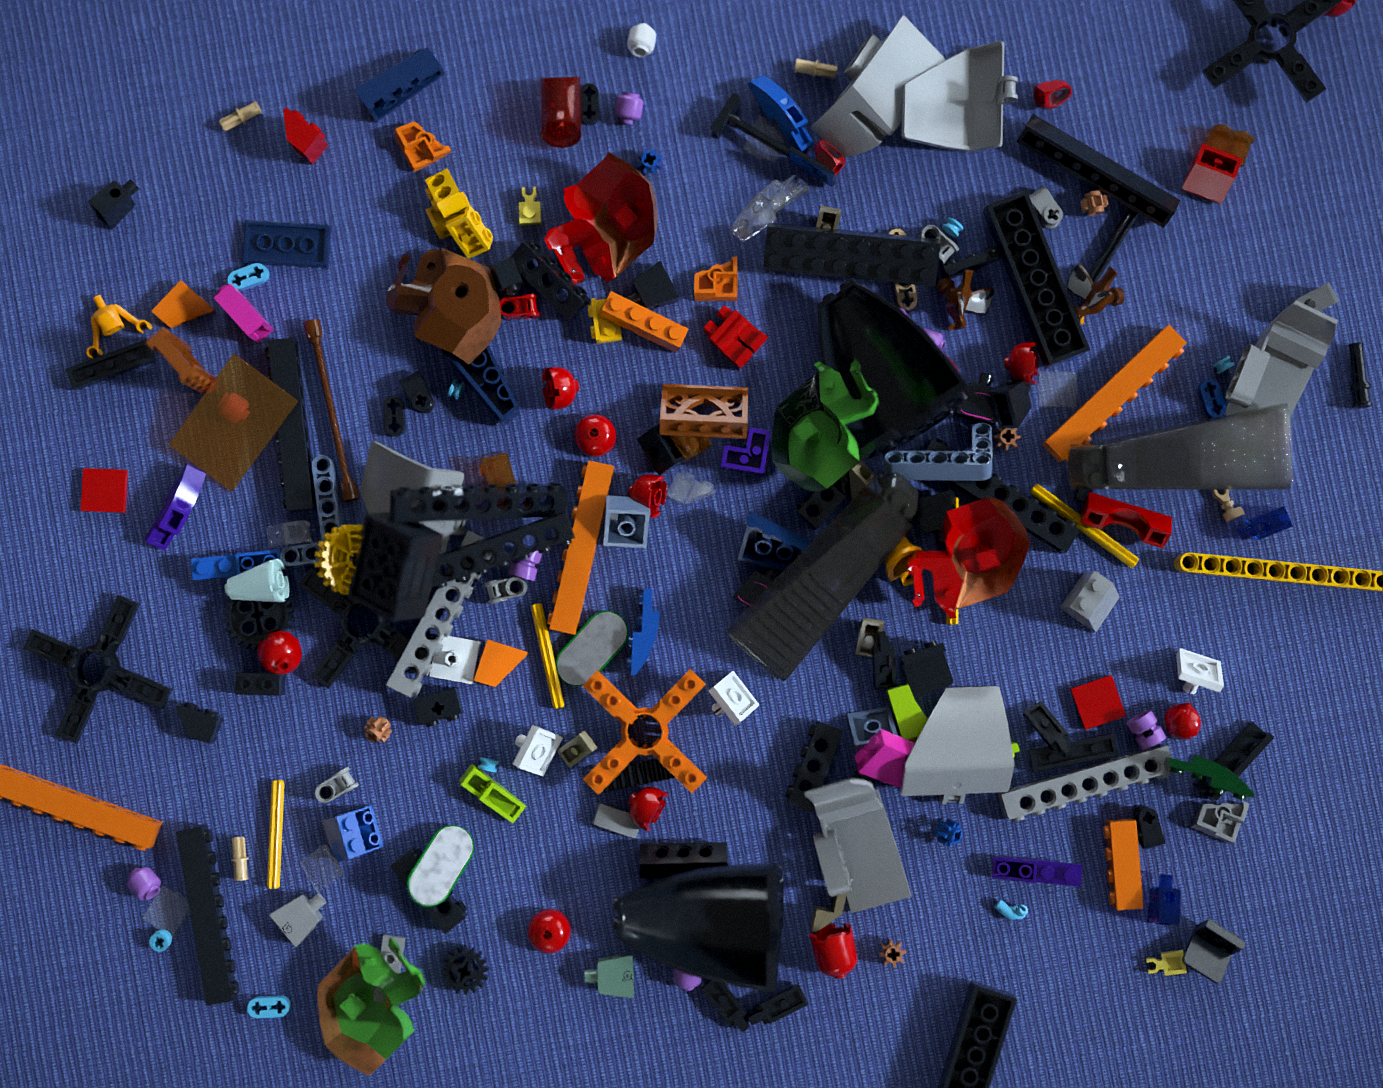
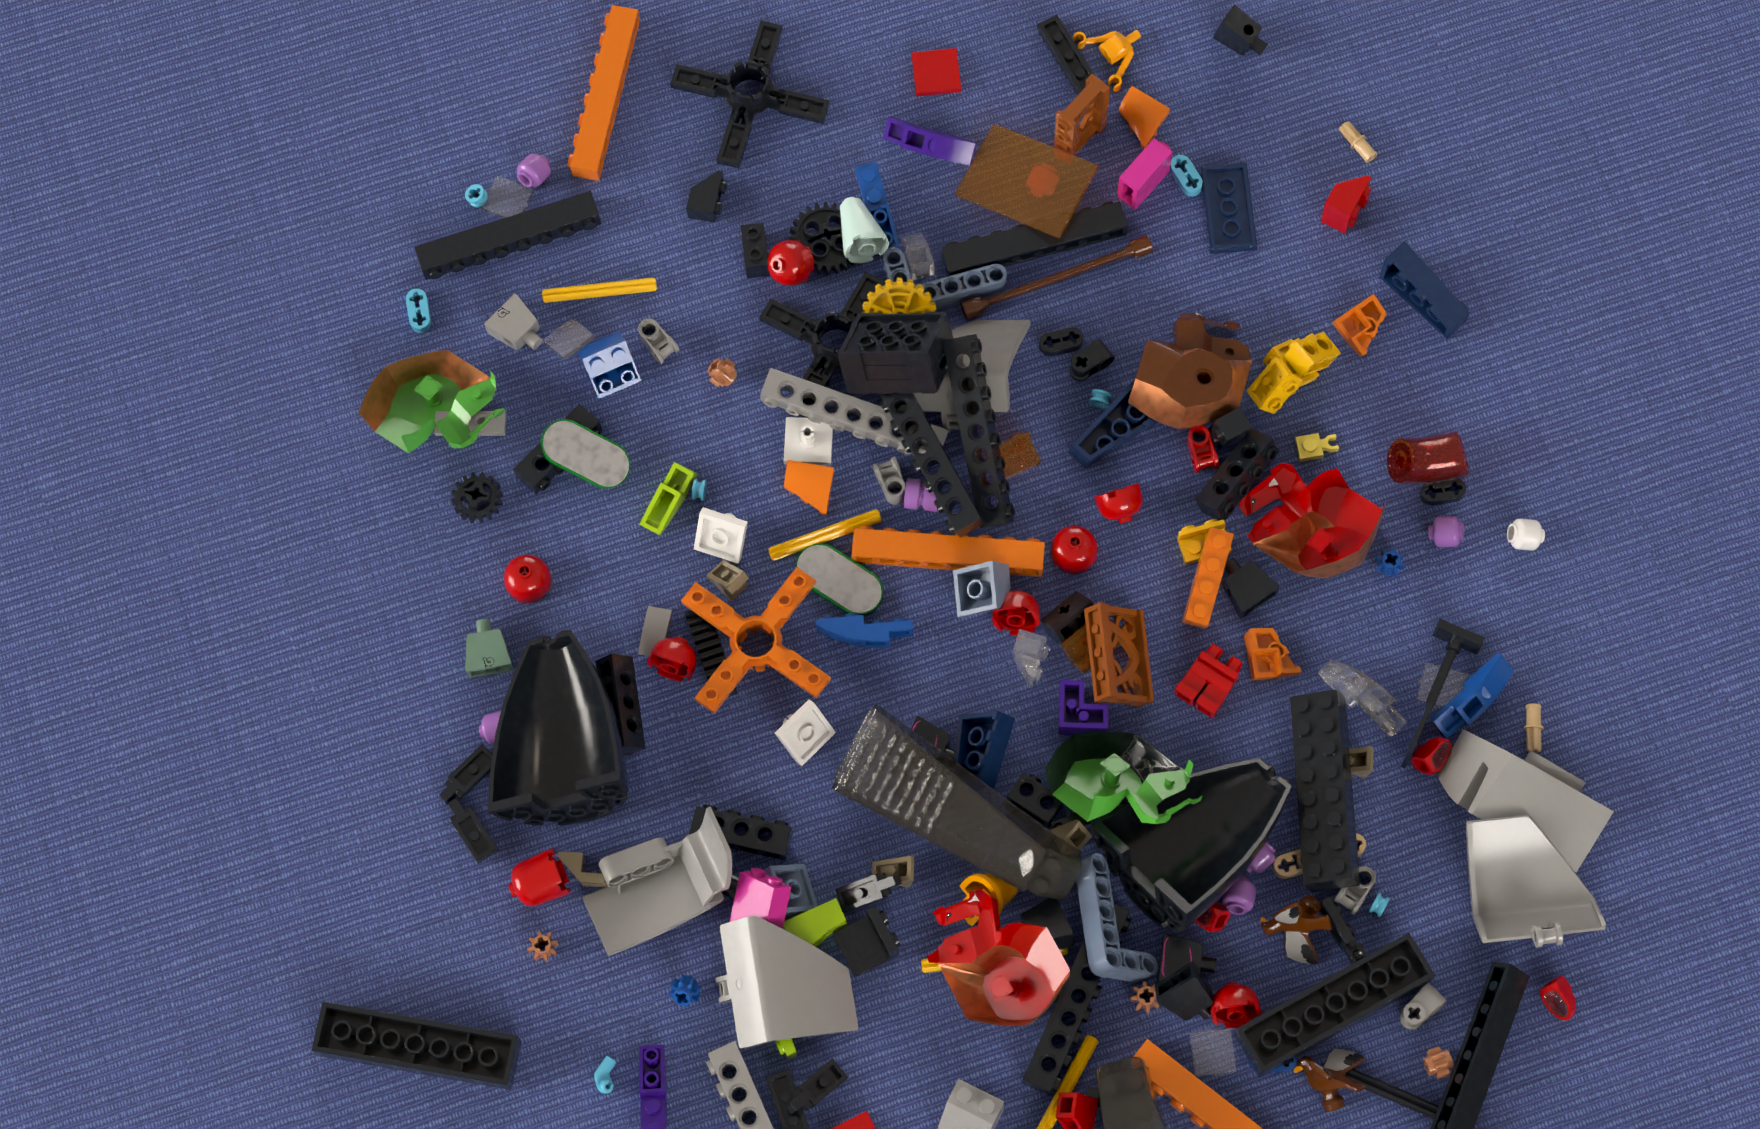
camera: 90 degrees right, 15 degrees down
tan axle [231,836,249,881] -> none
black brick [413,688,464,728] -> none

